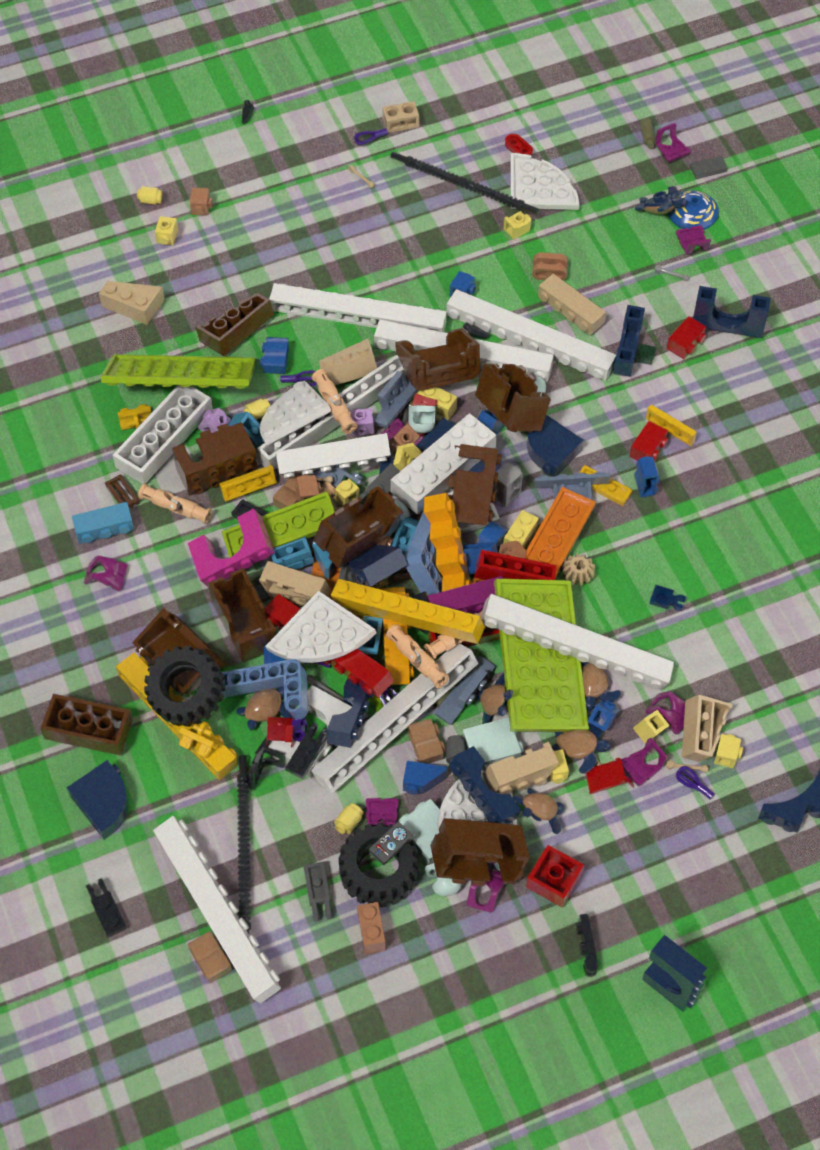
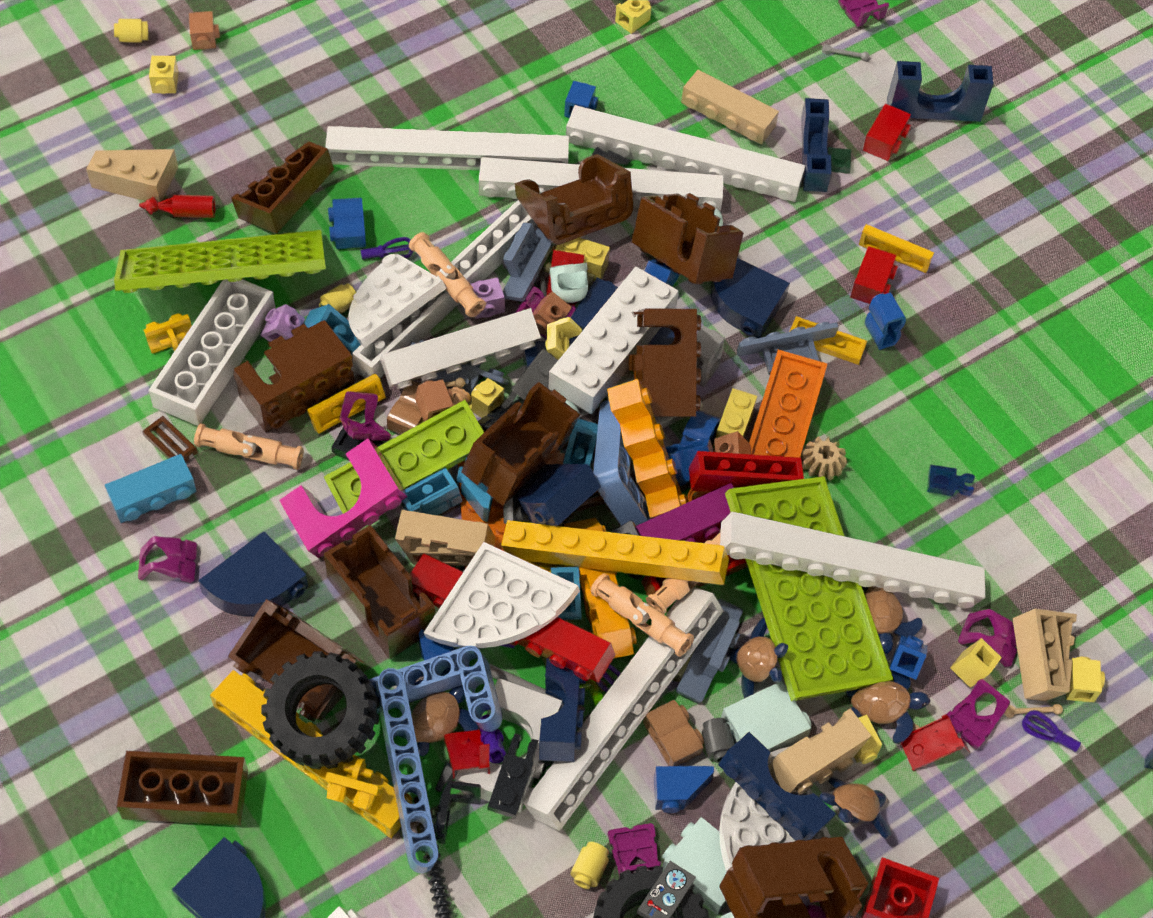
camera: 15 degrees left, 0 degrees up
tan wedge [319,339,377,385] -> none
nougat brick [532,252,568,280] -> none
none -> red wheel [139,195,216,218]
none -> dark blue brick [198,531,308,617]
none -> magenta piece [340,391,391,441]
none -> medium blue beam [375,668,438,873]

